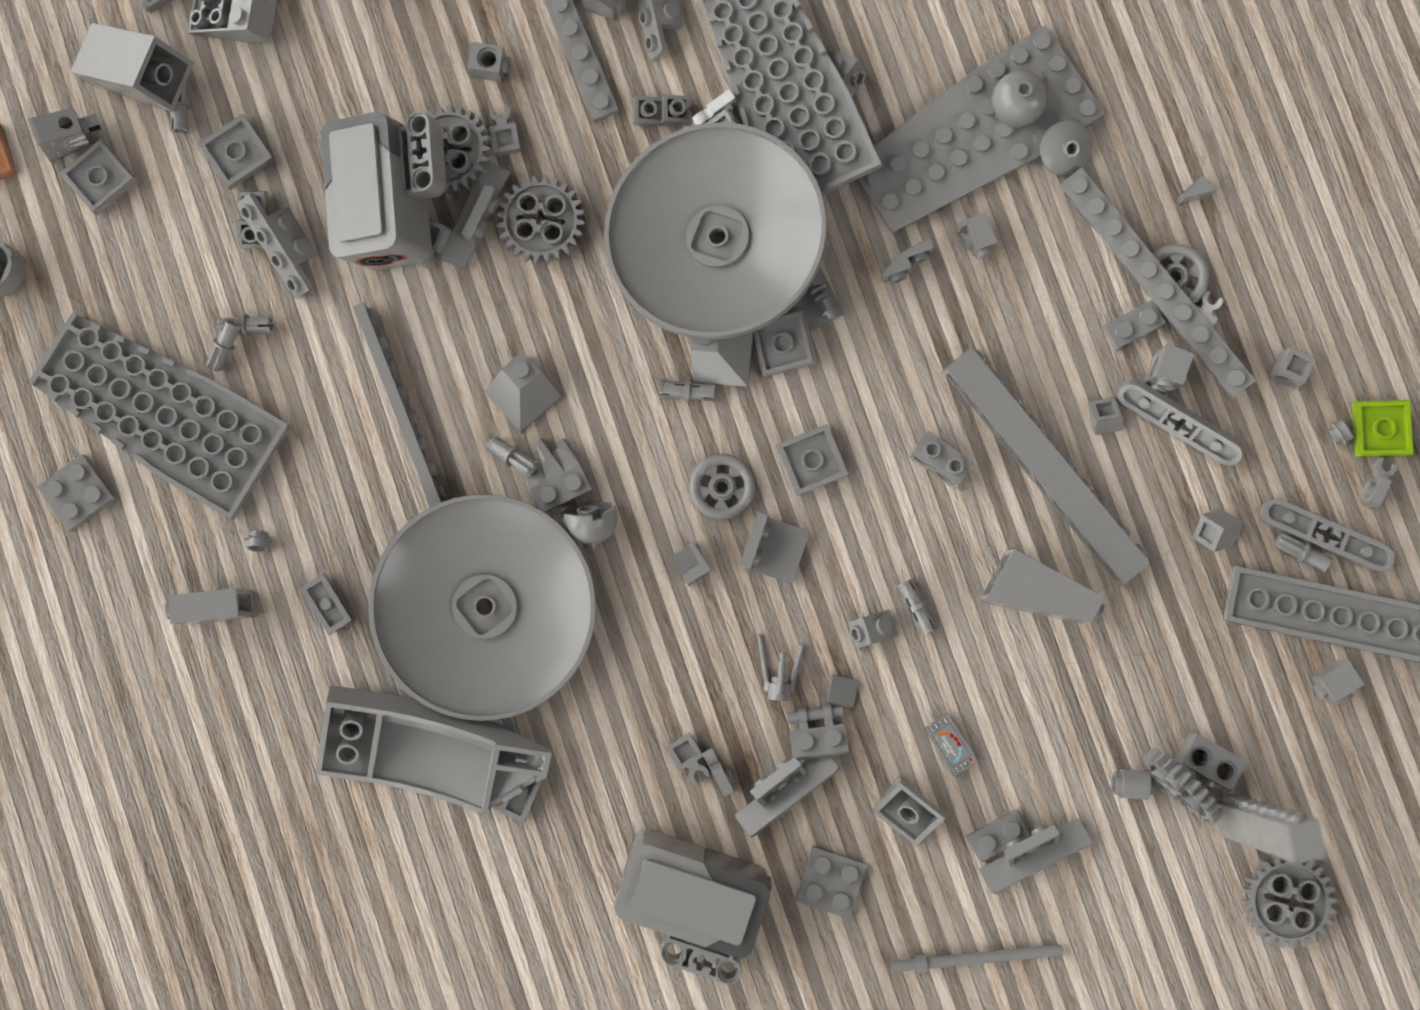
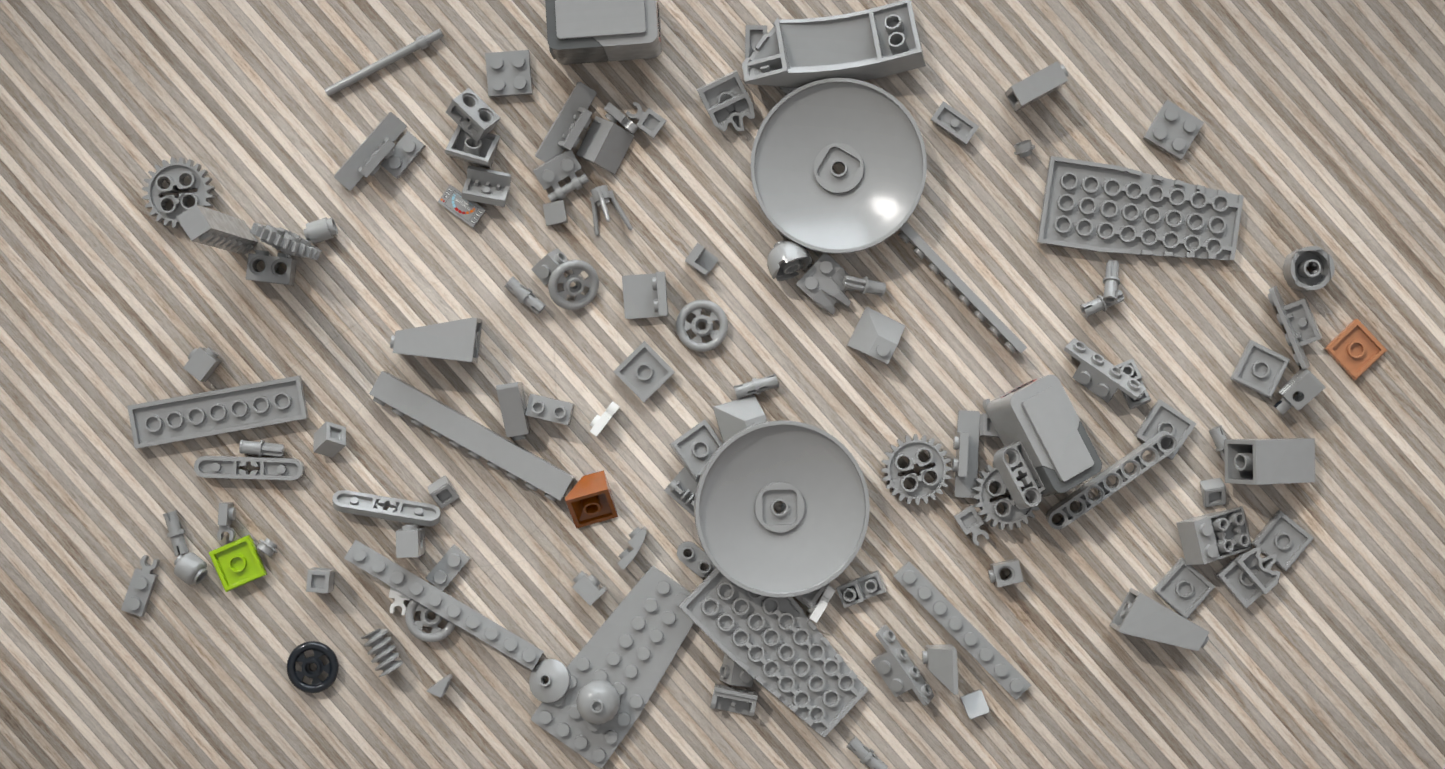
camera: 150 degrees right, 5 degrees up
none -> black plate [287,641,339,693]
none -> light grey piece [361,628,403,677]
none -> light grey brick [446,88,500,142]
none -> light grey bracket [462,166,511,207]
none -> light grey slope [496,382,530,441]
none -> light grey plate [548,260,599,310]
none -> dark orange slope [565,470,618,529]
none -> light grey slope [576,116,634,174]
none -> white plate [590,402,620,436]
none -> light grey plate [677,541,715,577]
none -> light grey plate [697,71,755,132]
none -> light grey hinge [710,684,758,717]
none -> light grey beam [1046,431,1178,529]
none -> light grey slope [1200,478,1226,508]
none -> light grey bracket [1268,286,1323,370]

